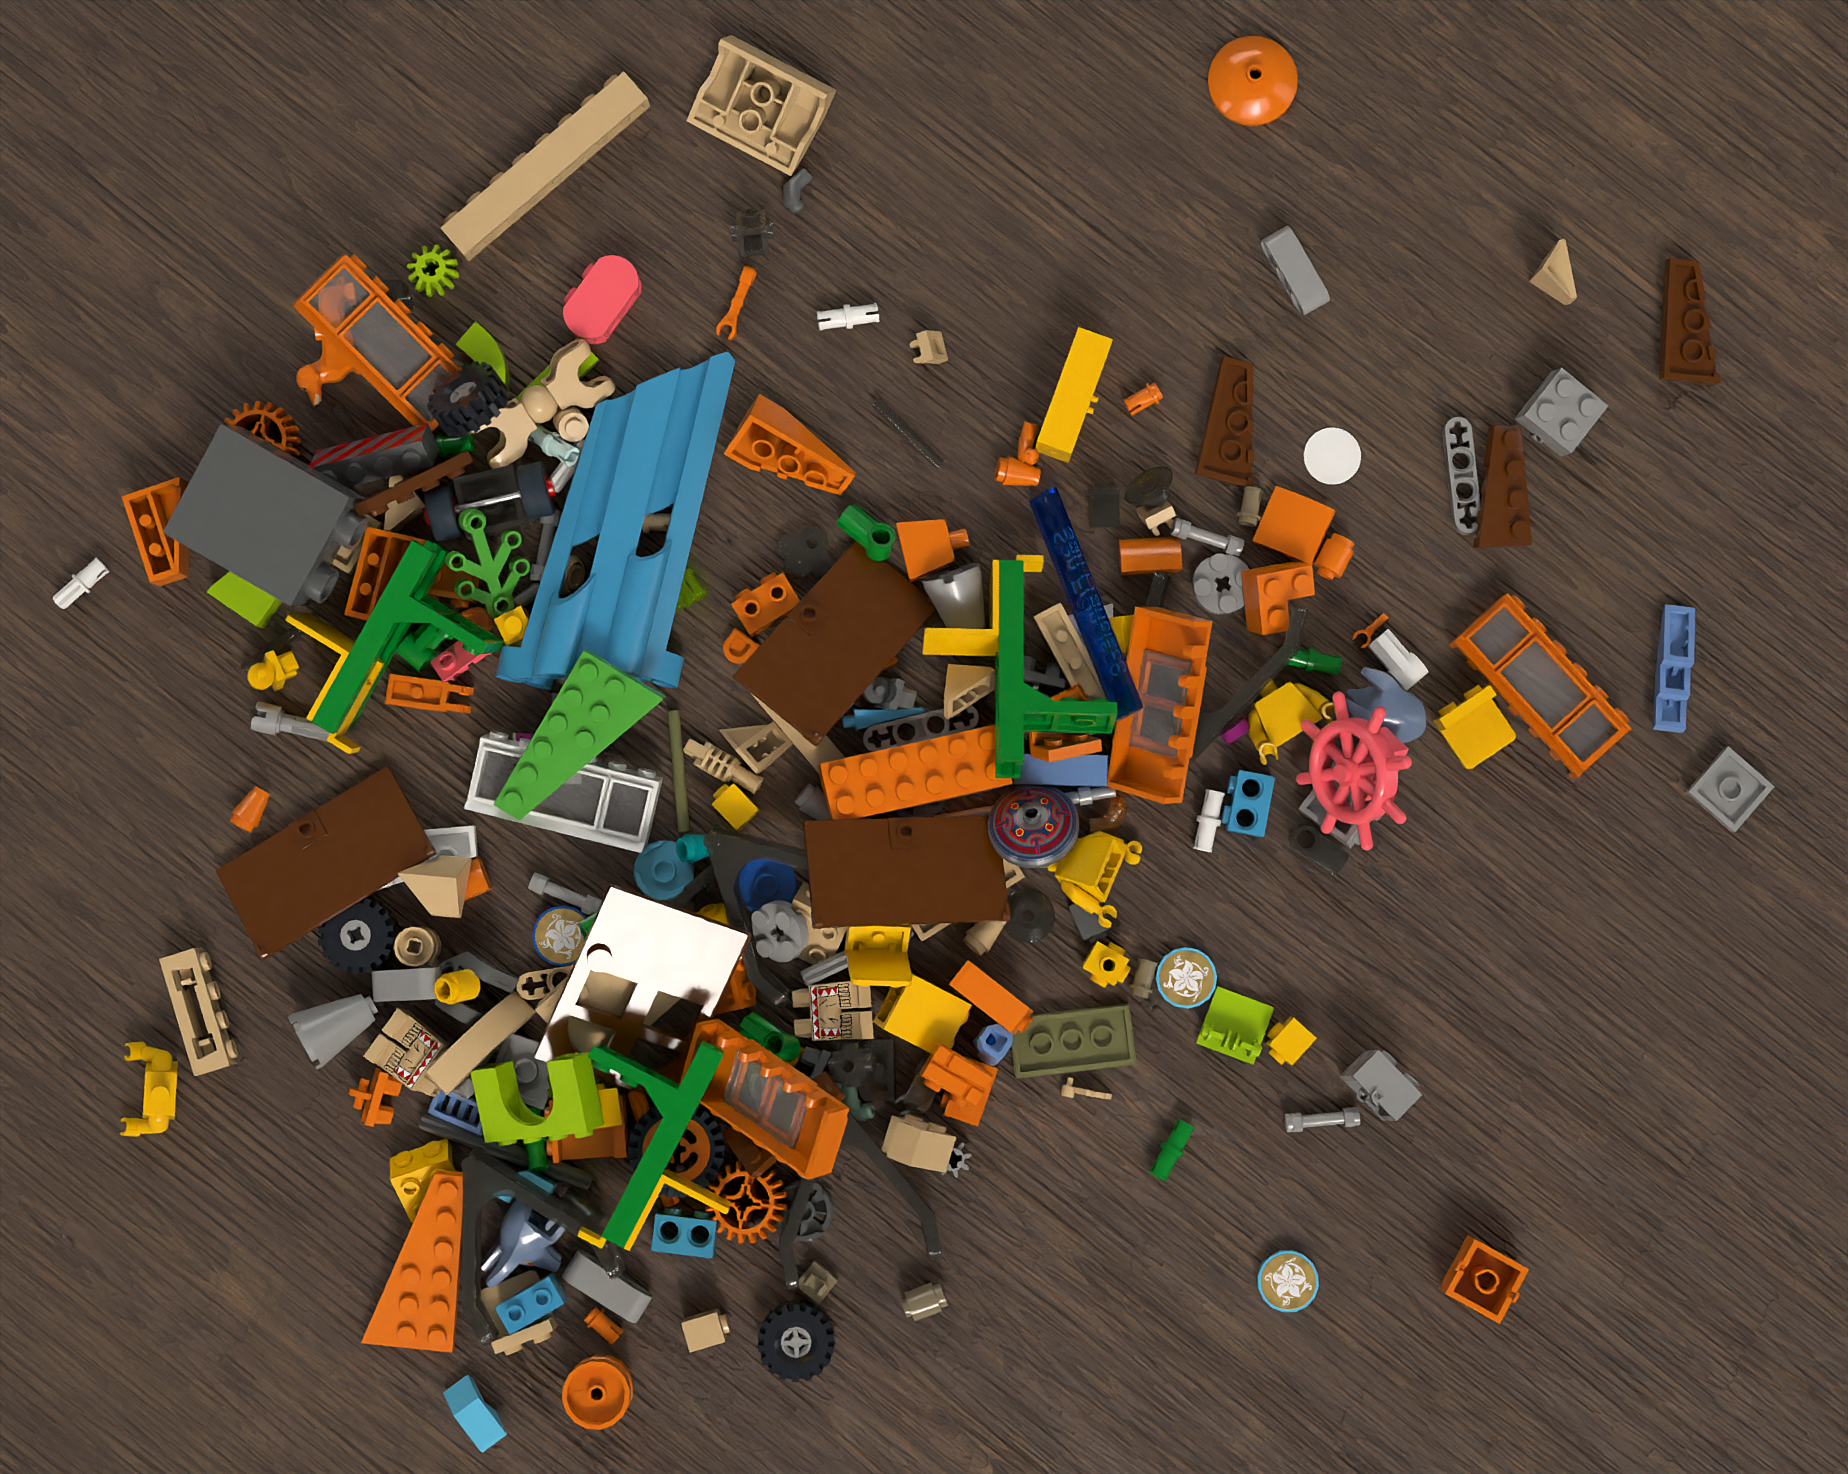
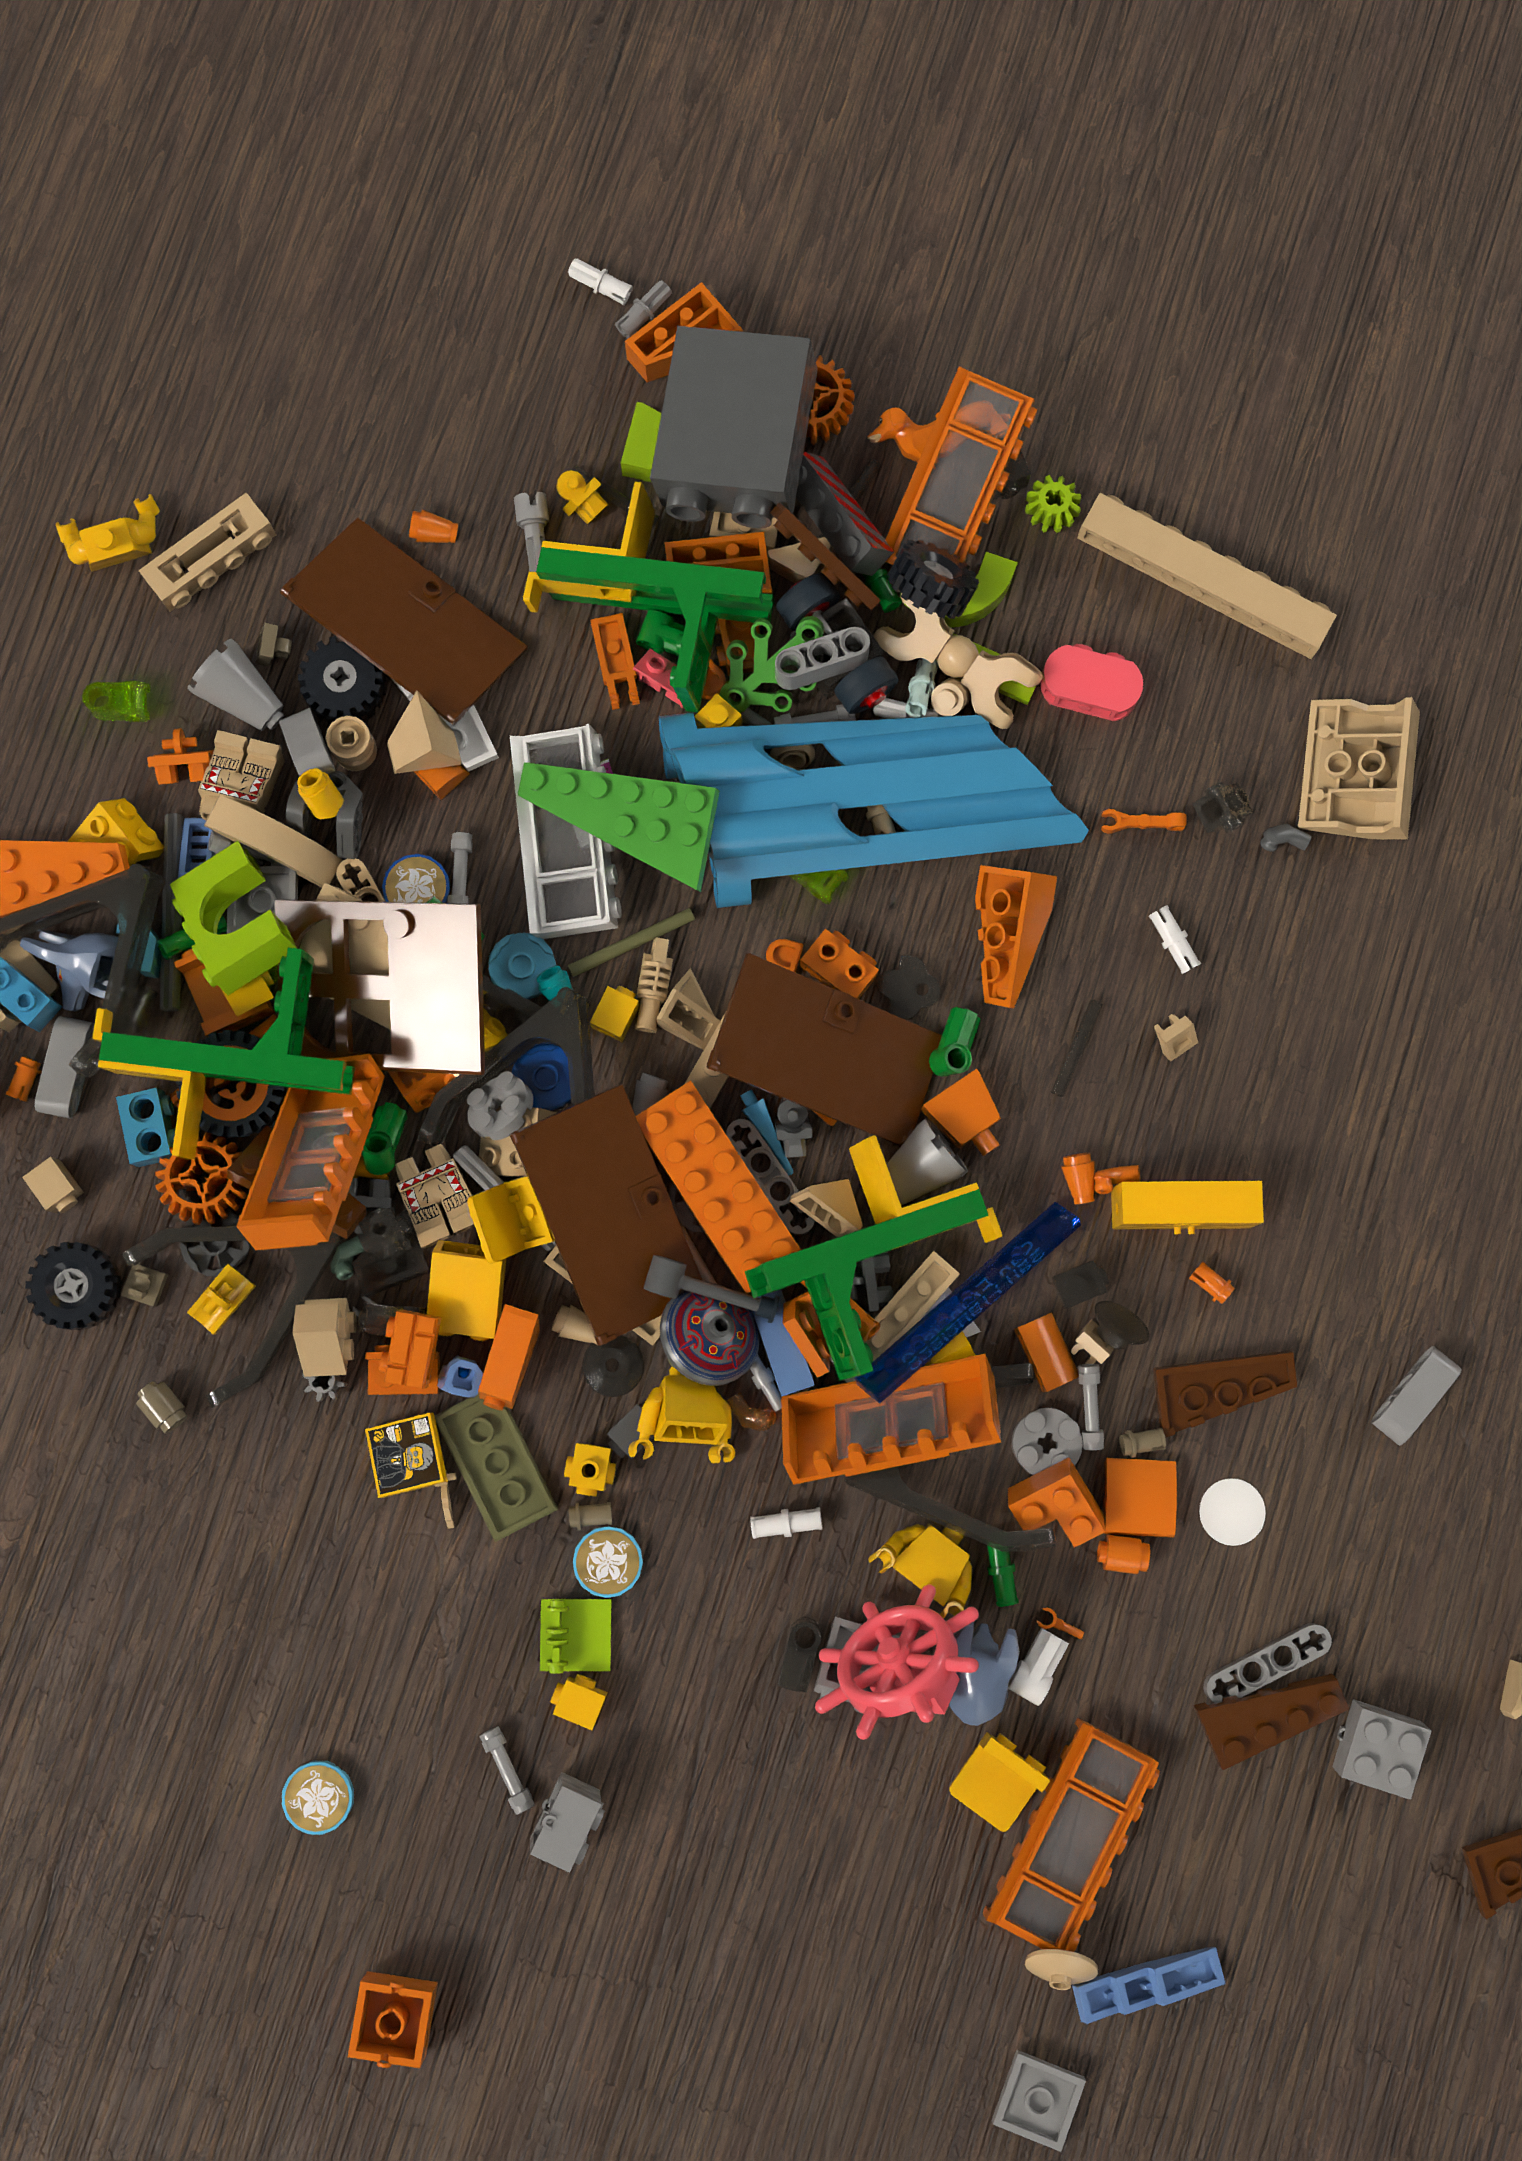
camera: 65 degrees right, 5 degrees down
green pin [1149,1118,1195,1182] -> none
magenta tile [1220,716,1250,744] -> none
dark azure brick [1221,770,1275,838] -> none
none -> clear neon green piece [82,681,151,722]
none -> yellow hips [187,1264,256,1335]
none -> dark tan tile [255,623,292,666]
none -> tile [365,1413,448,1498]
none -> light grey axle [615,280,672,339]
none -> dark grey piece [643,1255,780,1323]
none -> light grey beam [775,627,870,690]
none -> tan dish [1025,1949,1098,1990]

